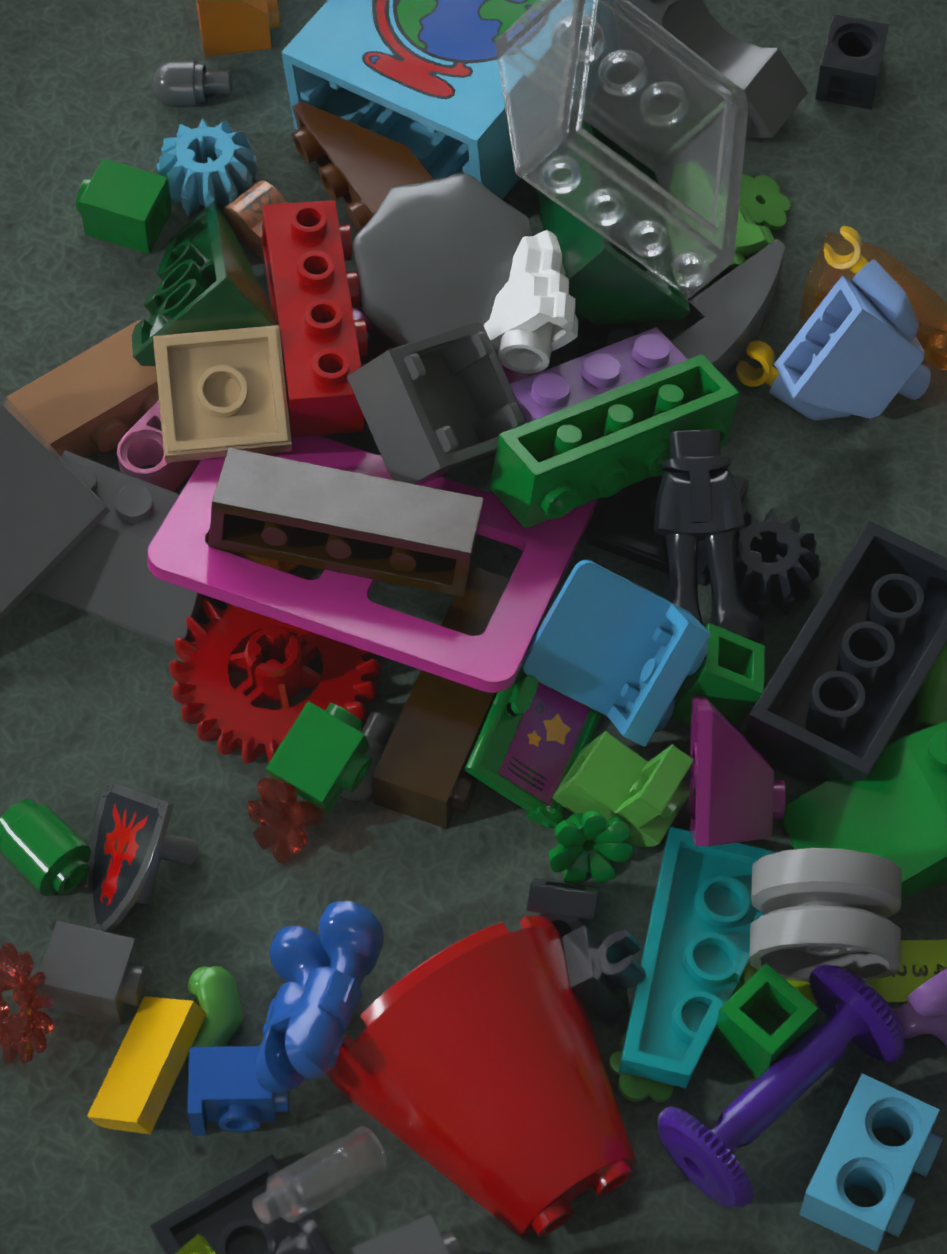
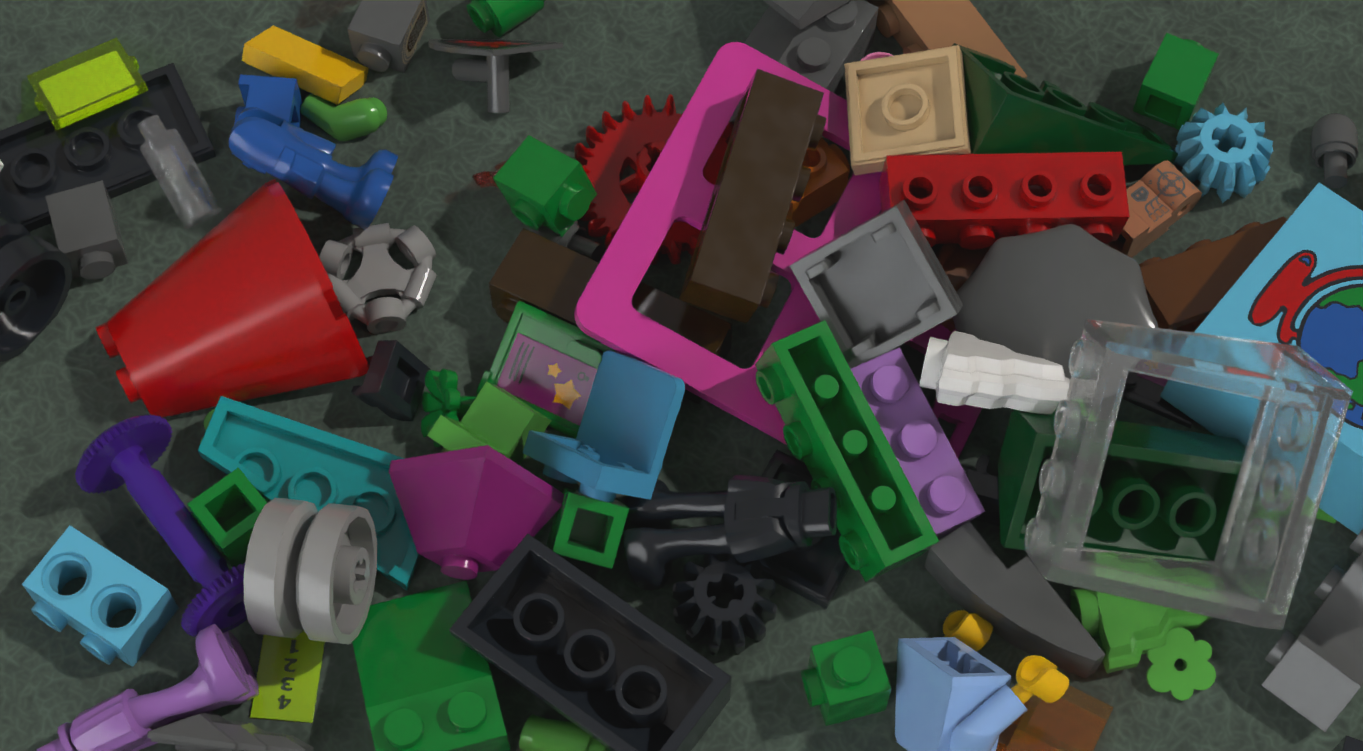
camera: 95 degrees right, 5 degrees up
black tile [562,925,646,1023] -> none
none -> light grey piece [319,223,437,334]
none -> green brick [801,630,892,726]

